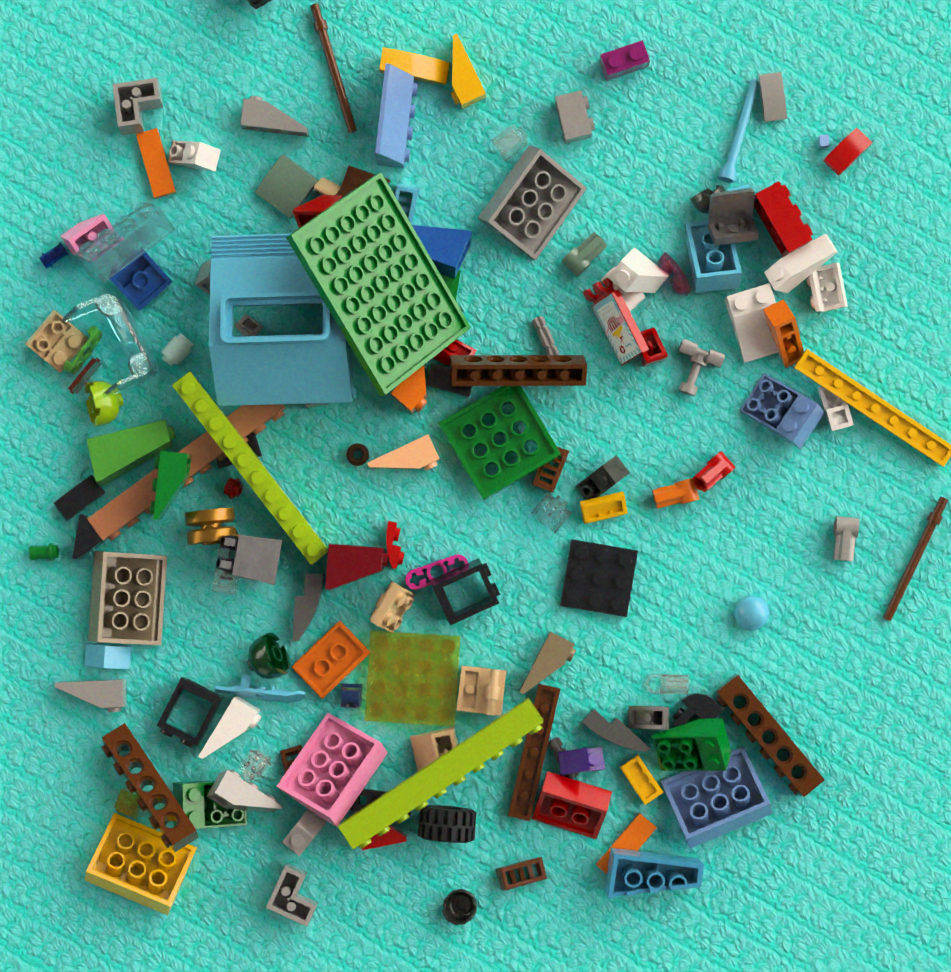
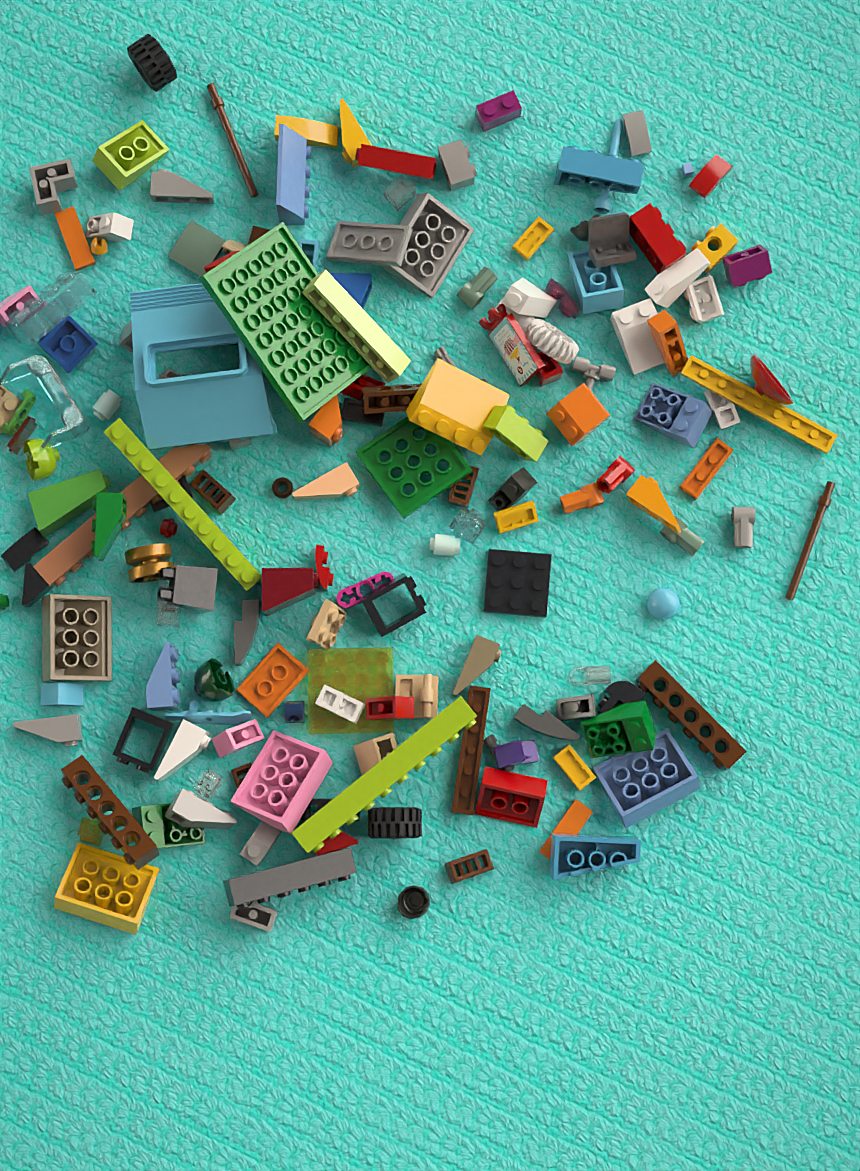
camera: 10 degrees left, 5 degrees down
none -> light orange hinge [91,237,108,255]
none -> lime slope [92,120,170,191]
none -> medium blue slope [146,642,181,711]
none -> reddish brown slope [189,469,236,514]
none -> bright pink slope [211,719,264,758]
none -> brick [223,847,357,909]
none -> yellowish green brick [302,269,411,383]
none -> white slope [315,684,365,724]
none -> light grey tile [326,221,413,267]
none -> red slope [355,144,437,181]
none -> red slope [366,696,414,720]
none -> yellow slope [406,358,510,455]
none -> light aqua brick [429,534,460,557]
none -> lime brick [483,405,548,462]
none -> yellow plate [512,216,555,261]
none -> white gear [525,319,579,364]
none -> orange slope [546,383,610,446]
none -> dark azure wedge [554,146,644,194]
none -> light orange slope [626,475,681,534]
none -> sand green piece [660,516,704,556]
none -> orange tile [679,438,734,500]
none -> yellow brick [691,224,739,274]
none -> magenta brick [722,244,772,287]
none -> red dish [750,354,794,405]

